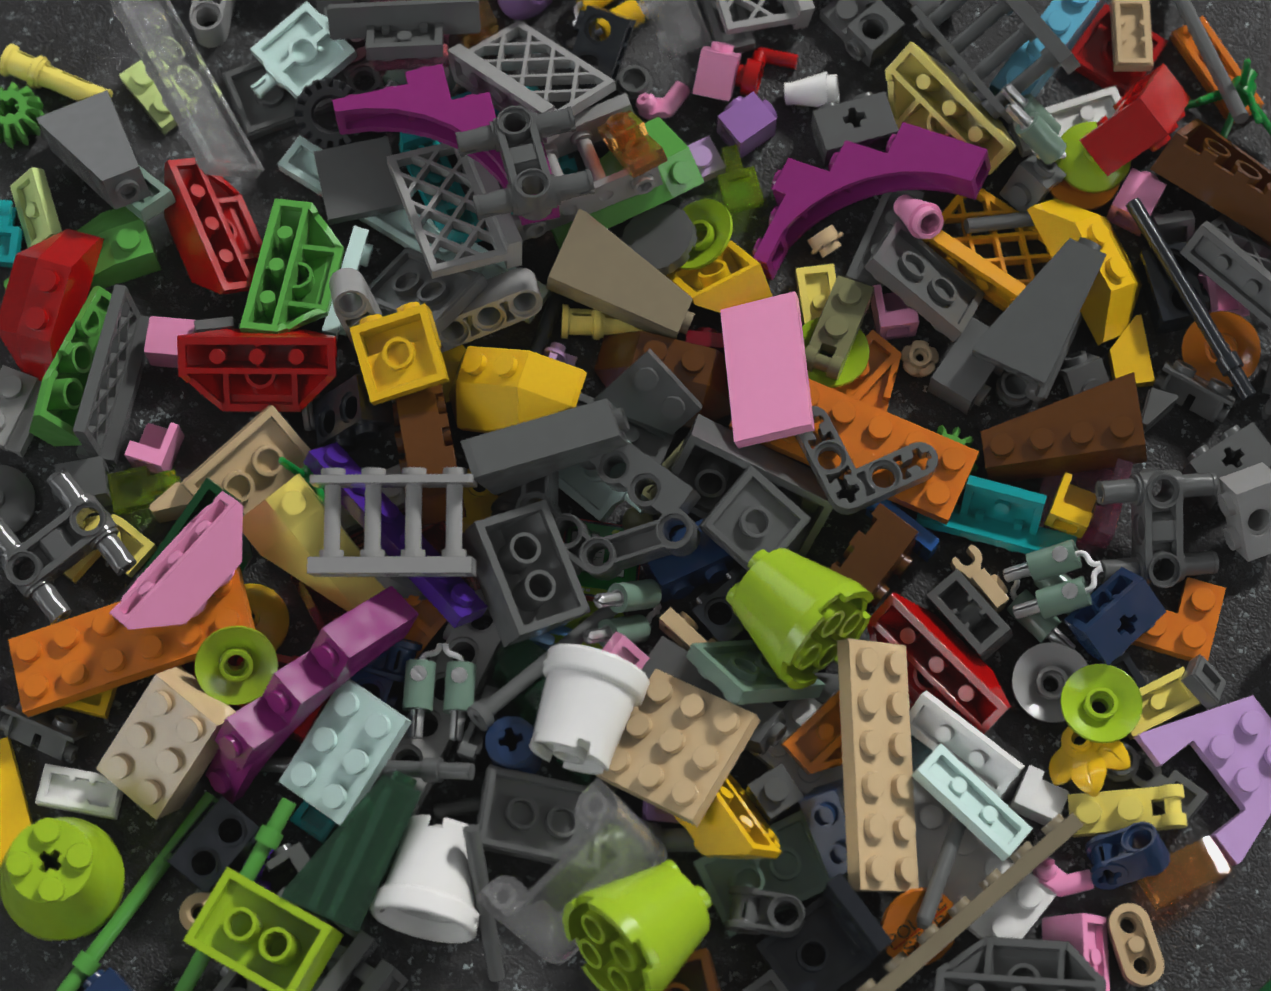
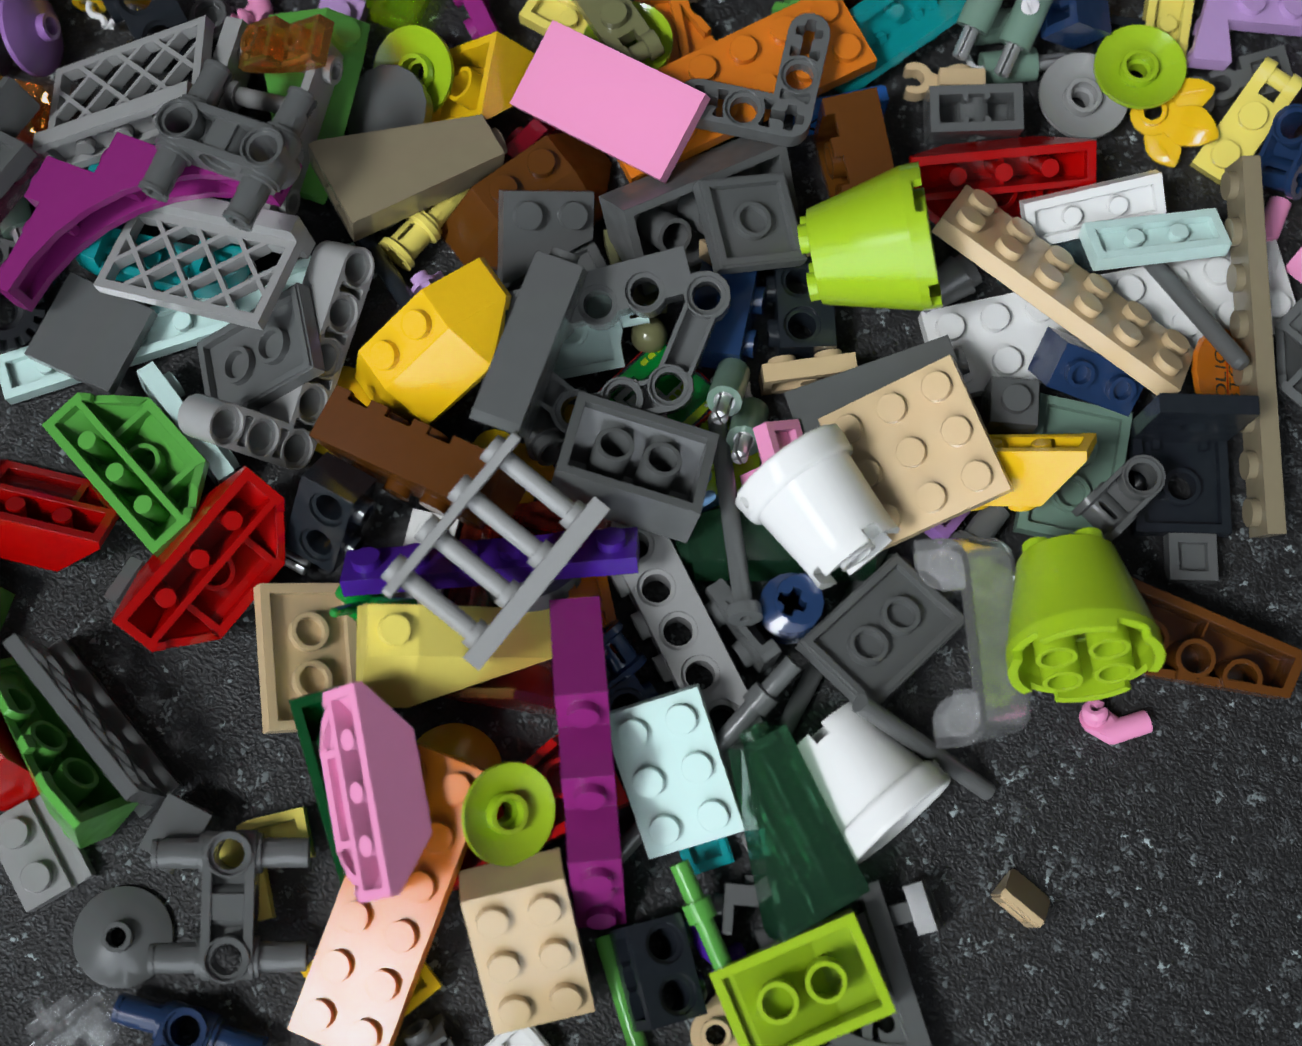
camera: 55 degrees left, 5 degrees up
clear neon green plate [107,465,181,515] -> none
bright pink panel [124,422,185,478] -> none
bright pink panel [144,316,195,368] -> none
tan slope [149,482,193,523] -> none
yellow plate [350,302,449,405] -> none
sand green piece [402,643,477,741] -> none
sand green plate [686,639,825,706] -> none
orange wing [780,690,843,775] -> none
white panel [1010,765,1069,826] -> none

